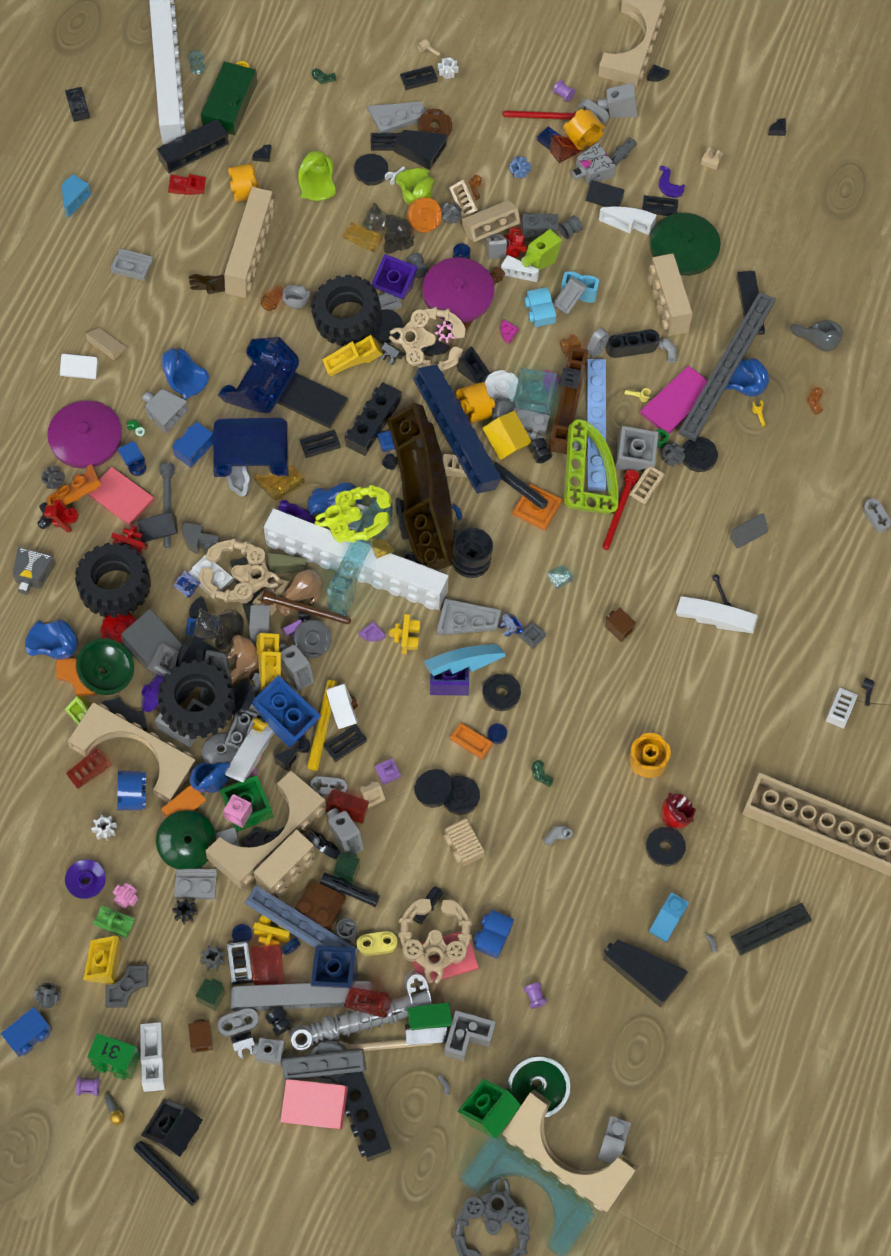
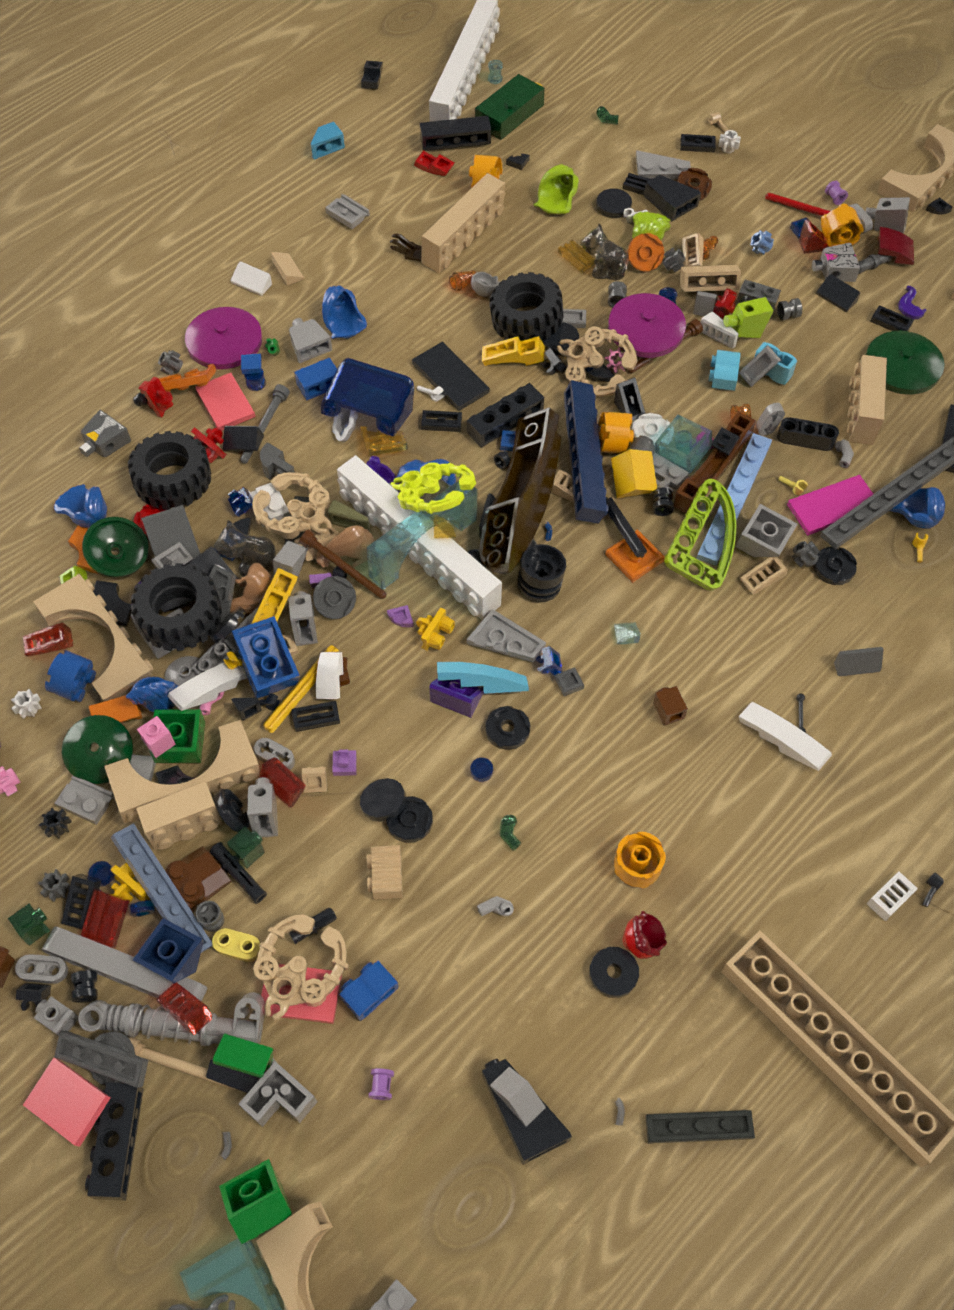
camera: 25 degrees right, 5 degrees down
clear blue windscreen [218,337,299,414] -> none
dark purple slope [371,254,418,300] -> none
orange tile [450,722,493,760] -> none
dark pink tile [501,320,519,344] -> none
dark green dish [507,1055,570,1117] -> none
white slope [599,207,657,235] -> none
red piece [602,469,640,550] -> none
dark azure slope [649,892,689,942] -> none
green bush [655,429,669,448] -> none
none -> white hand [417,386,444,402]
none -> light grey slope [490,1067,546,1127]
none -> dark red slope [878,227,914,265]

